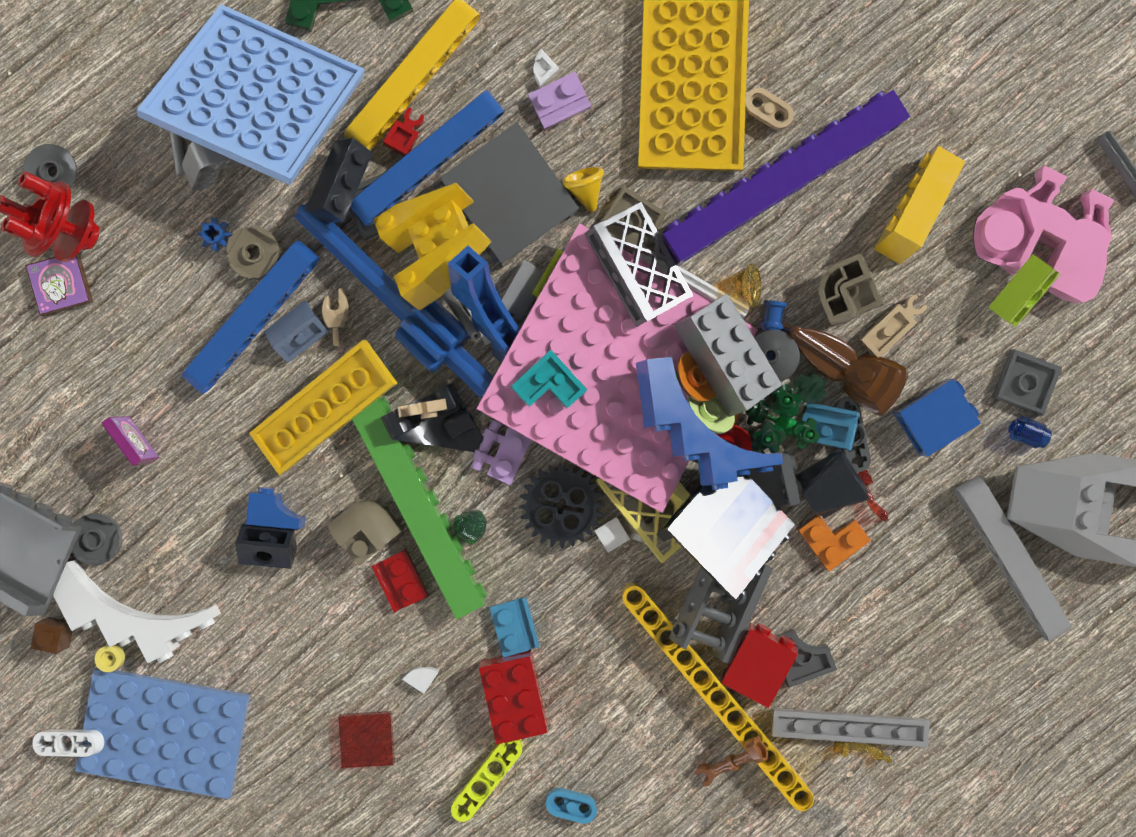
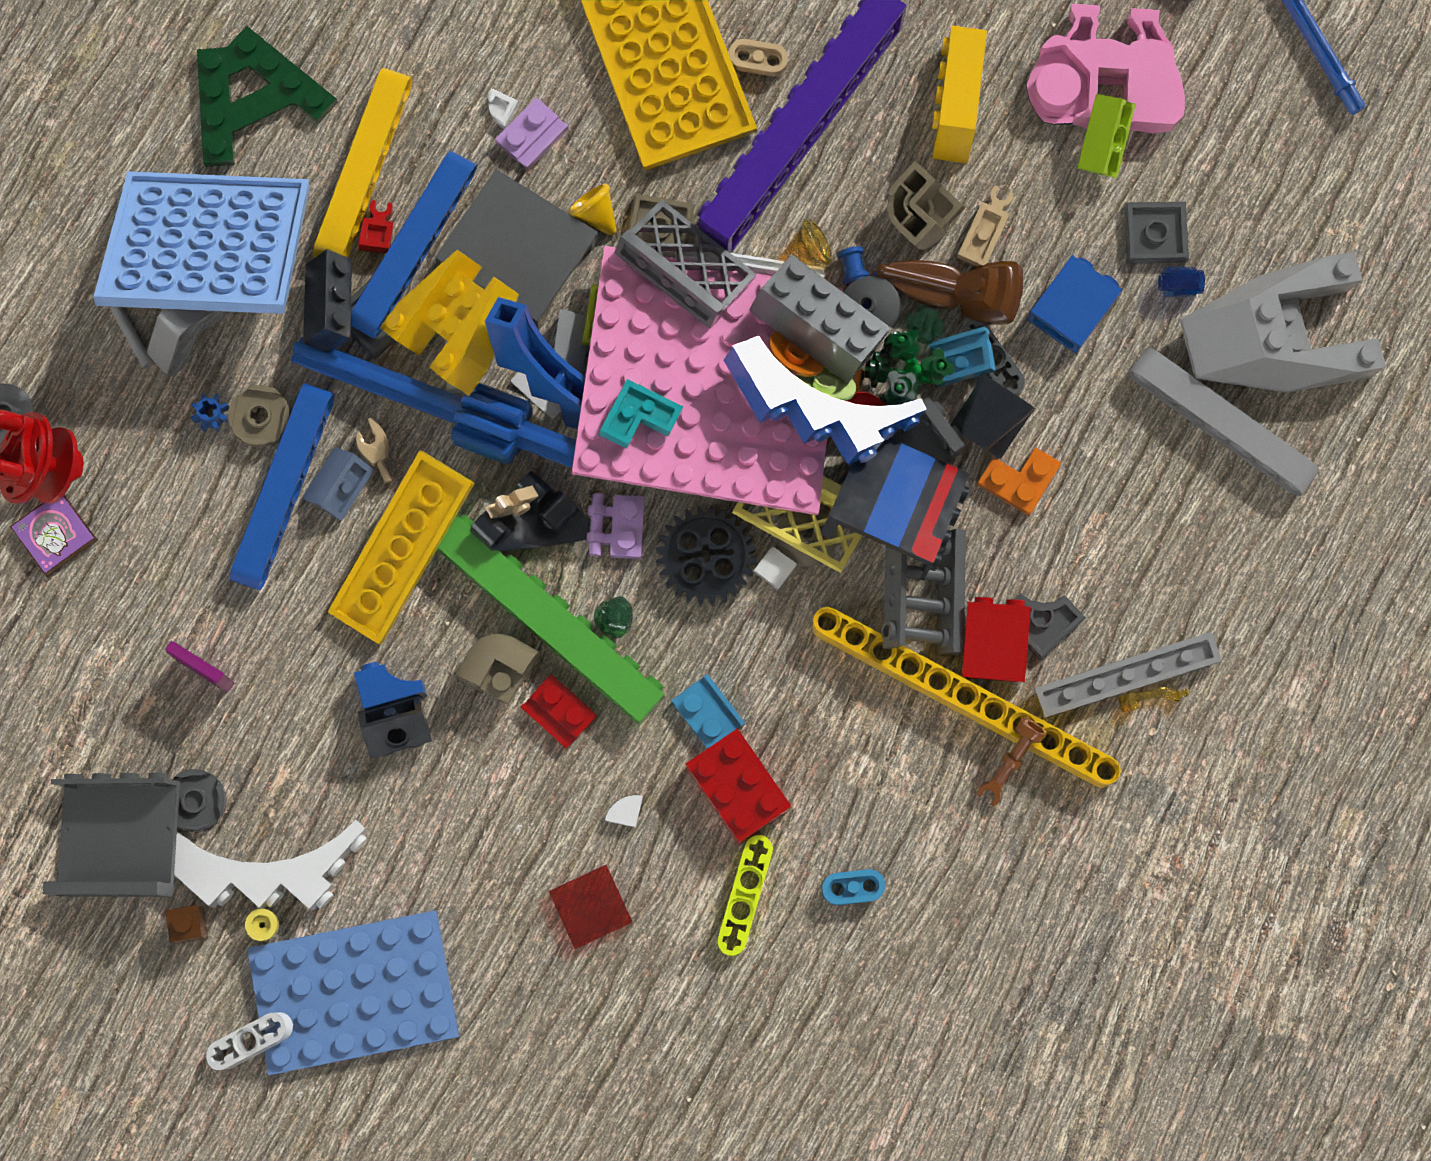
camera: 25 degrees left, 10 degrees down
dark grey piece [442,289,481,341] -> none
clear red piece [858,470,888,522] -> none

